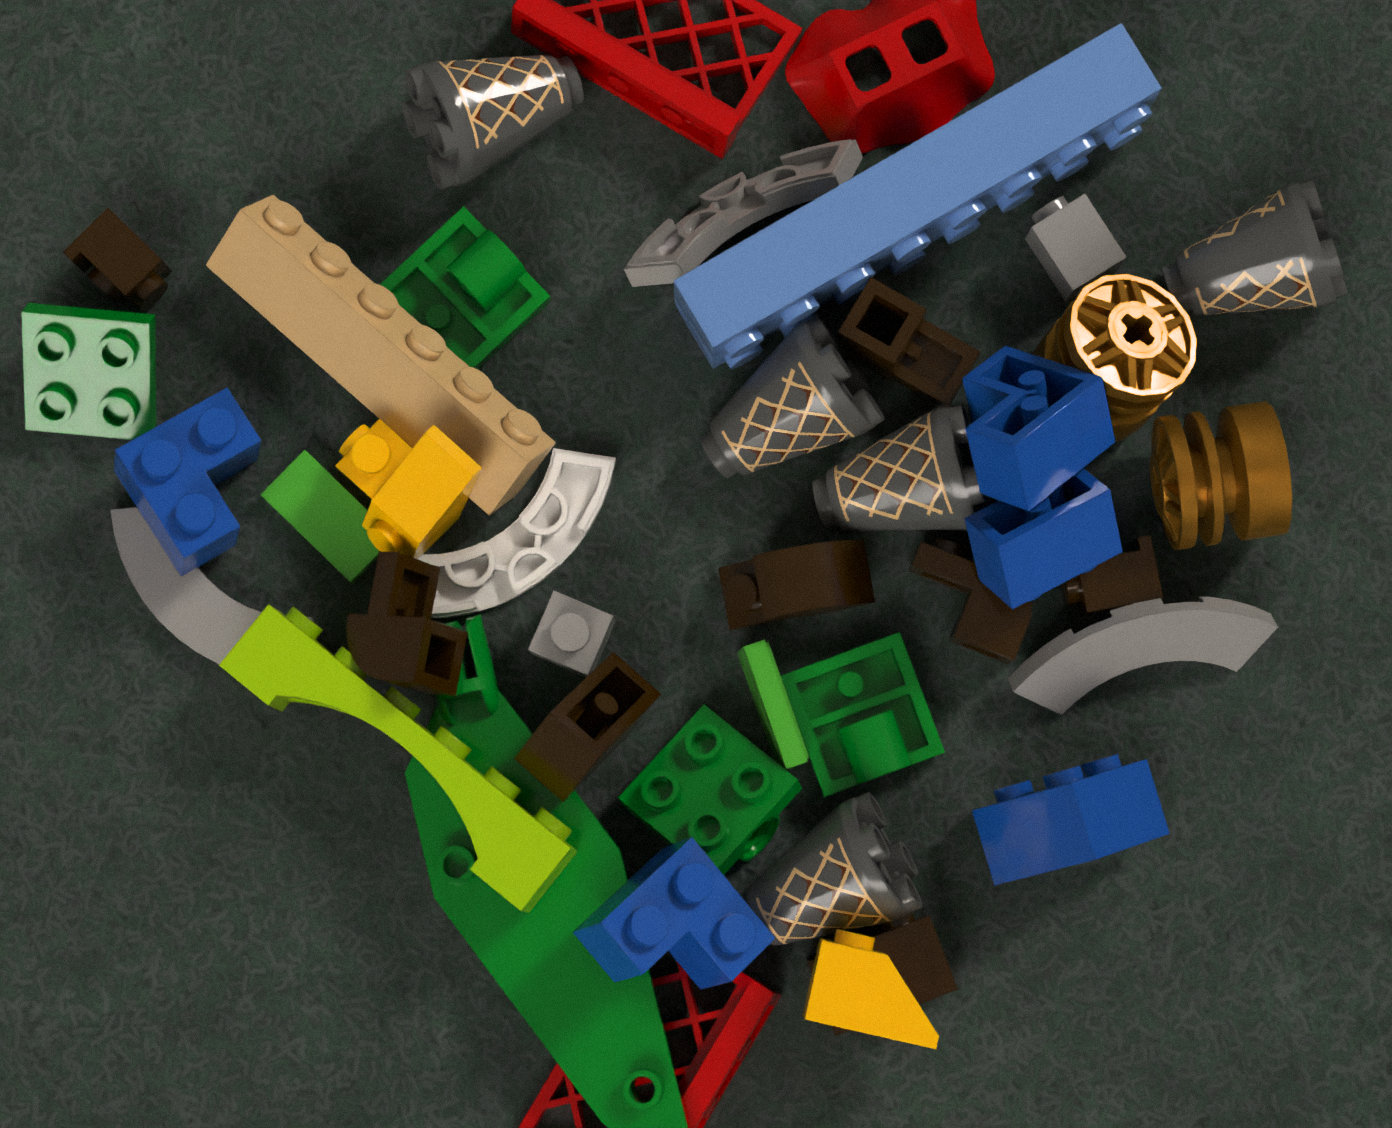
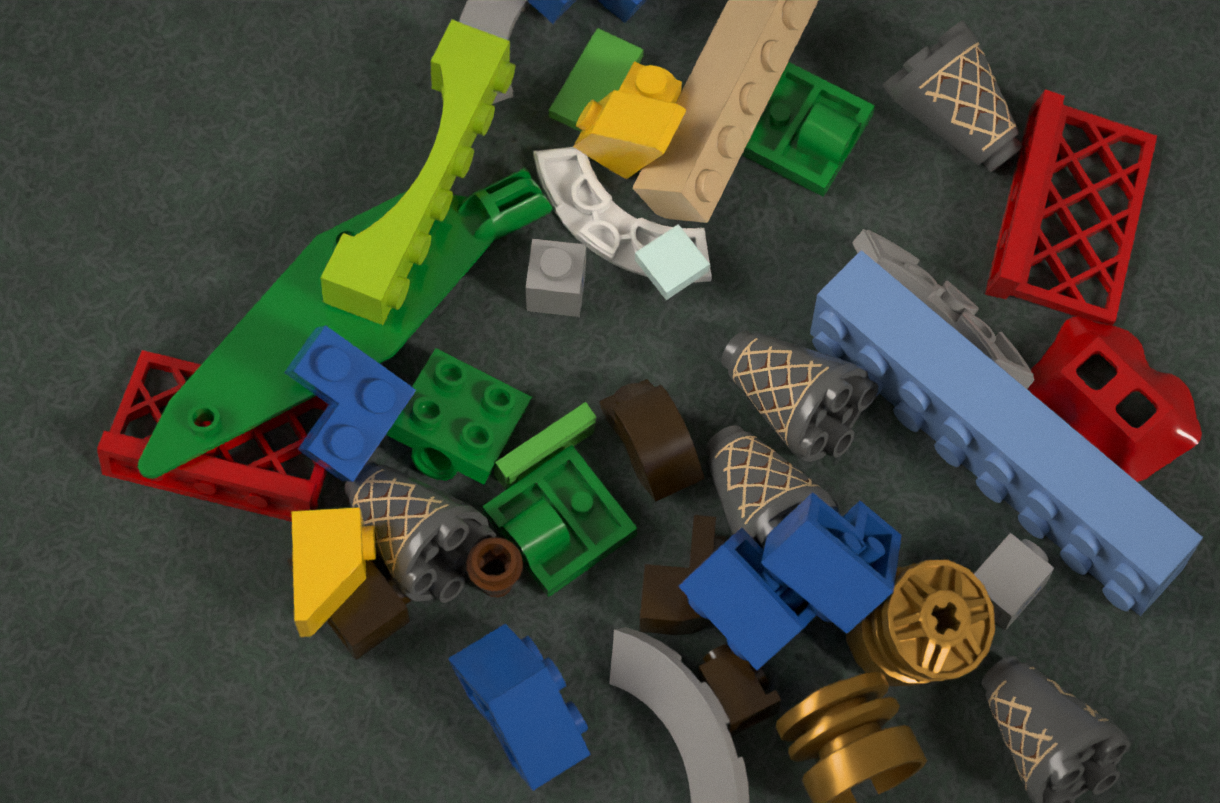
camera: 70 degrees right, 15 degrees down
dark brown brick [347,551,468,696] -> none
dark brown brick [514,652,661,802] -> none
dark brown brick [838,277,980,406] -> none
none -> reddish brown cone [466,537,523,597]
none -> light aqua tile [635,224,710,300]

